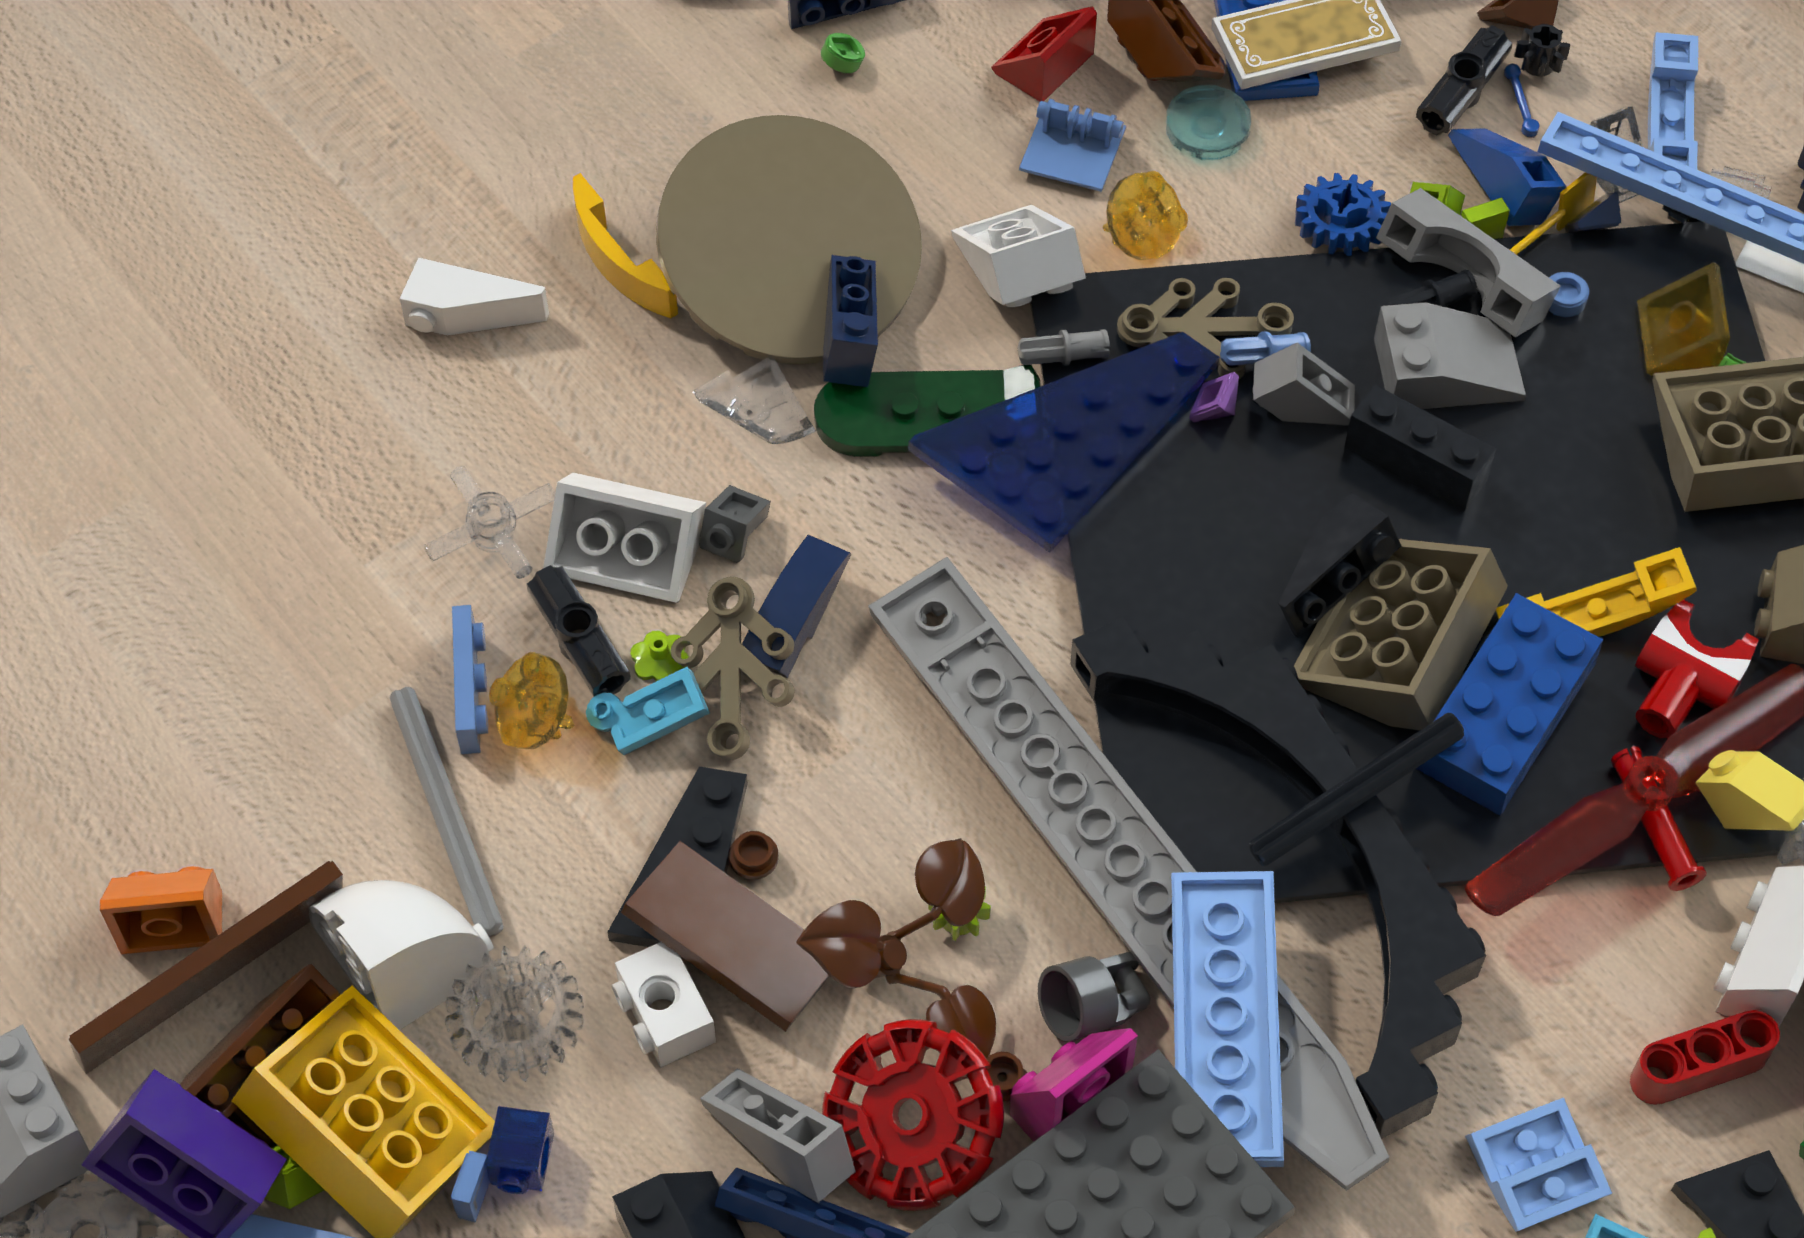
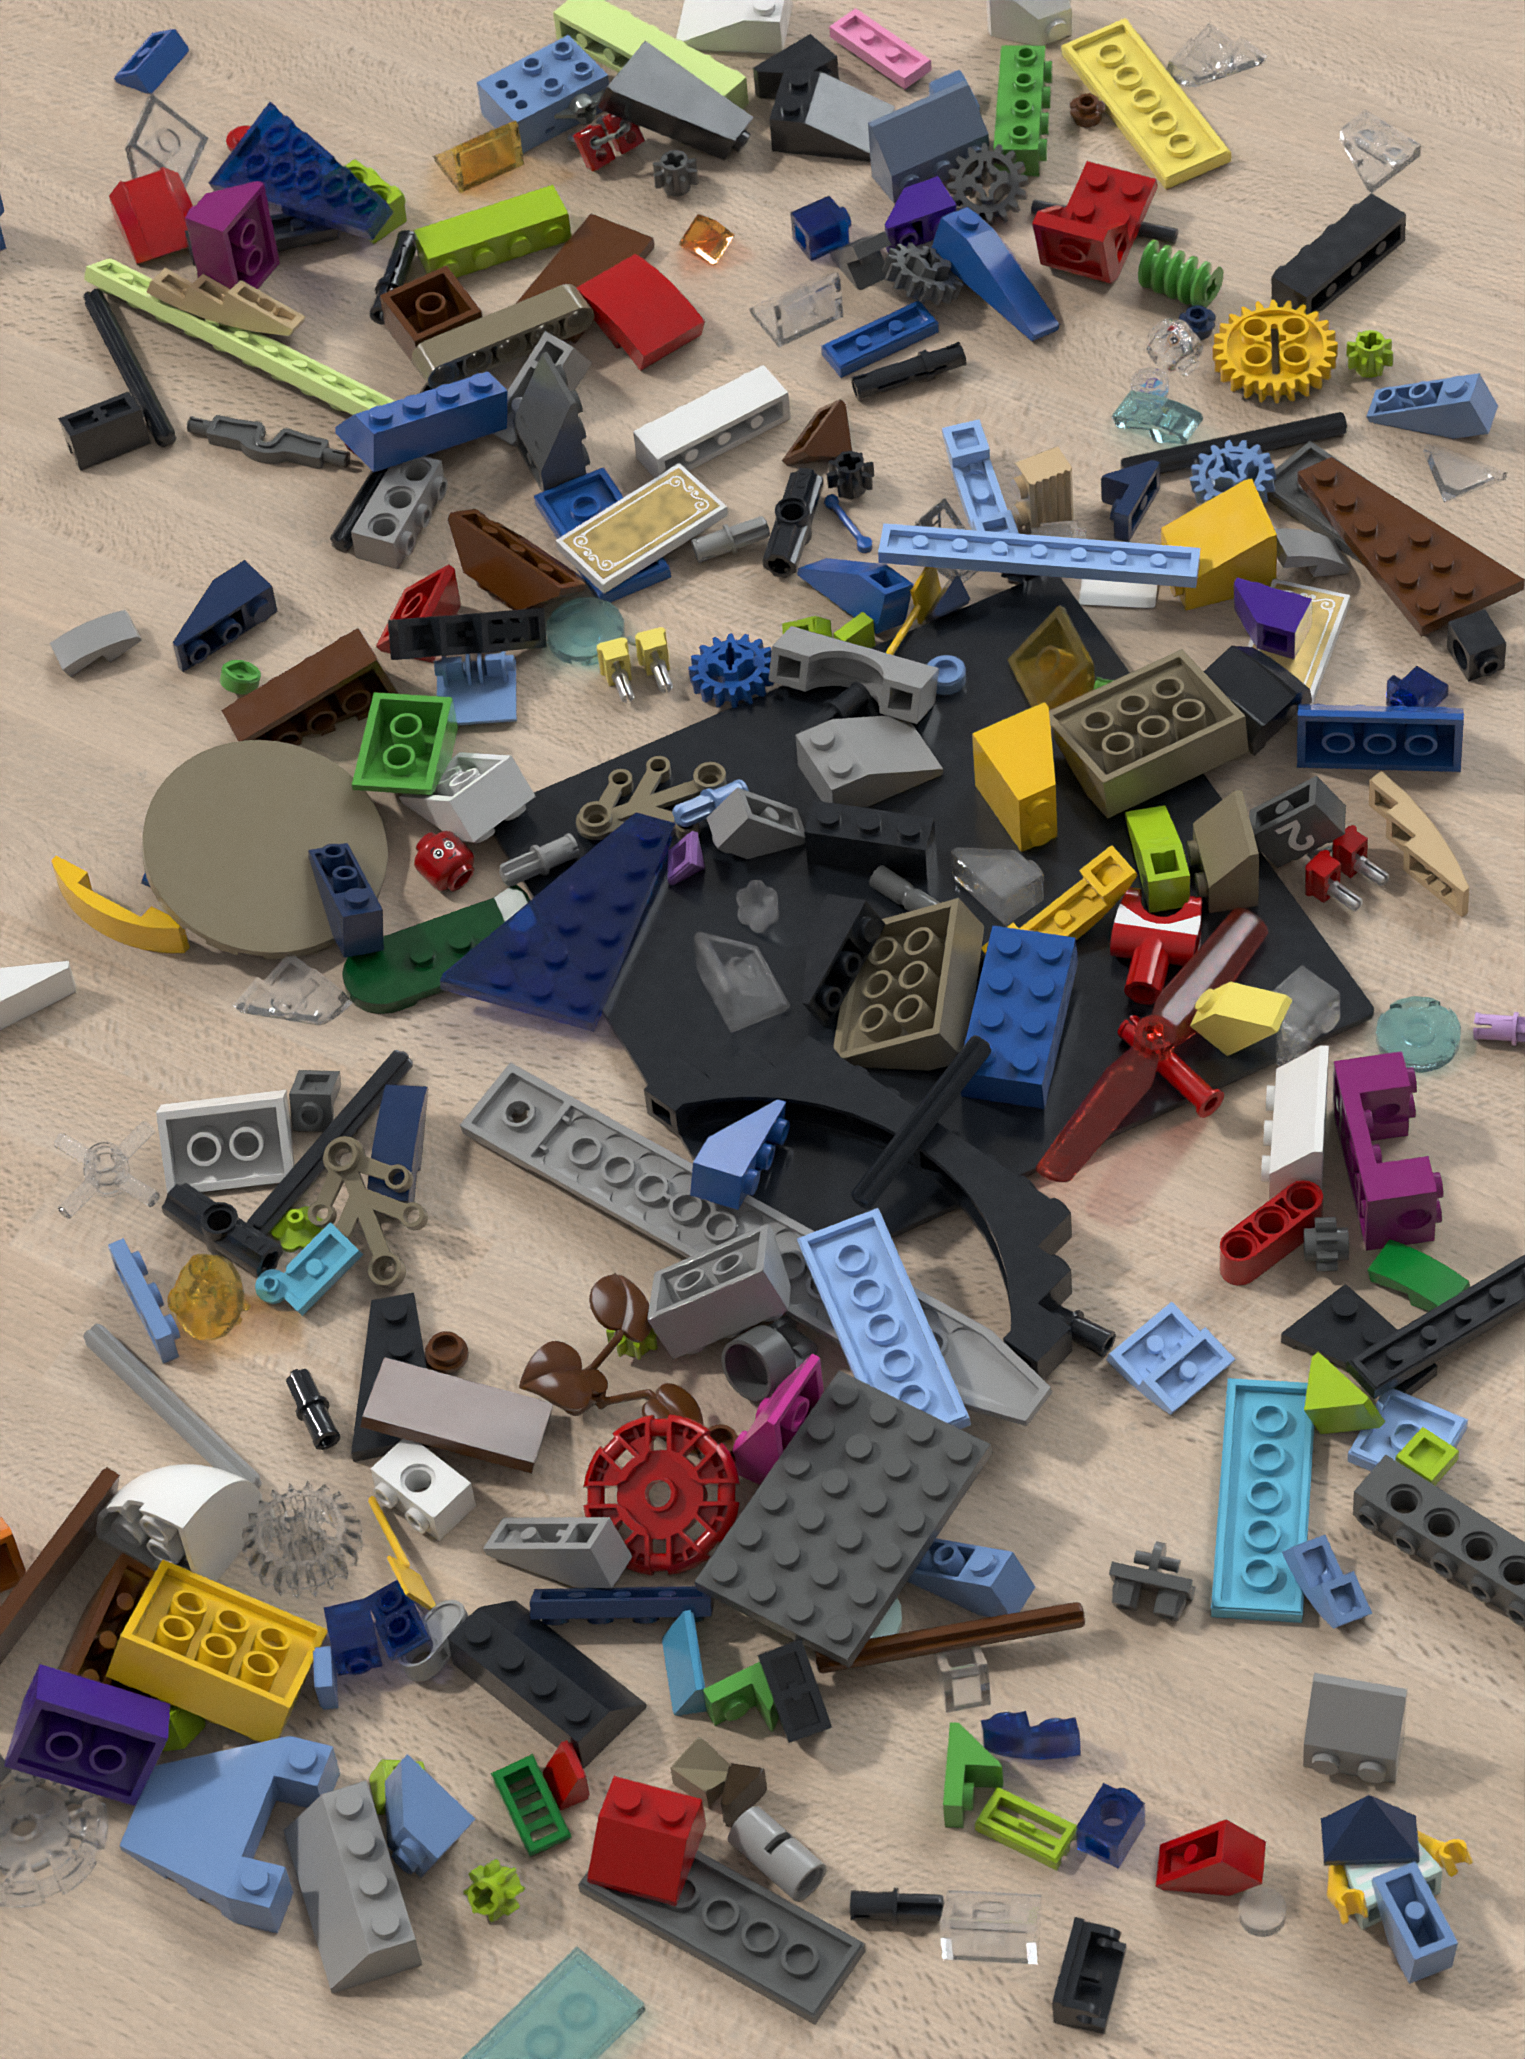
camera: 15 degrees left, 5 degrees down
clear yellow plate [1103,171,1188,260] -> none
none -> reddish brown wedge [221,628,399,746]
none -> black axle [247,1050,413,1236]
none -> black axle [286,1368,341,1450]
none -> bright green slope [352,693,458,795]
none -> clear blue slope [365,1579,432,1662]
none -> yellow piece [368,1496,436,1611]
none -> black slope [388,608,547,660]
none -> light grey piece [397,1600,469,1682]
none -> red head [414,831,475,892]
none -> light yellow piece [597,627,673,703]
none -> light grey slope [647,1223,791,1359]
none -> blue slope [690,1099,790,1210]
none -> light grey axle [691,516,770,563]
none -> clear slope [693,931,790,1033]
none -> clear plant [736,880,779,933]
none -> dark grey piece [869,866,940,912]
none -> clear slope [951,847,1044,926]
none -> yellow slope [972,702,1058,852]
none -> tan brick [1011,446,1074,535]
none -> black axle [1050,1305,1116,1357]
none -> lime slope [1125,805,1190,913]
none -> dark grey gear [1303,1217,1349,1272]

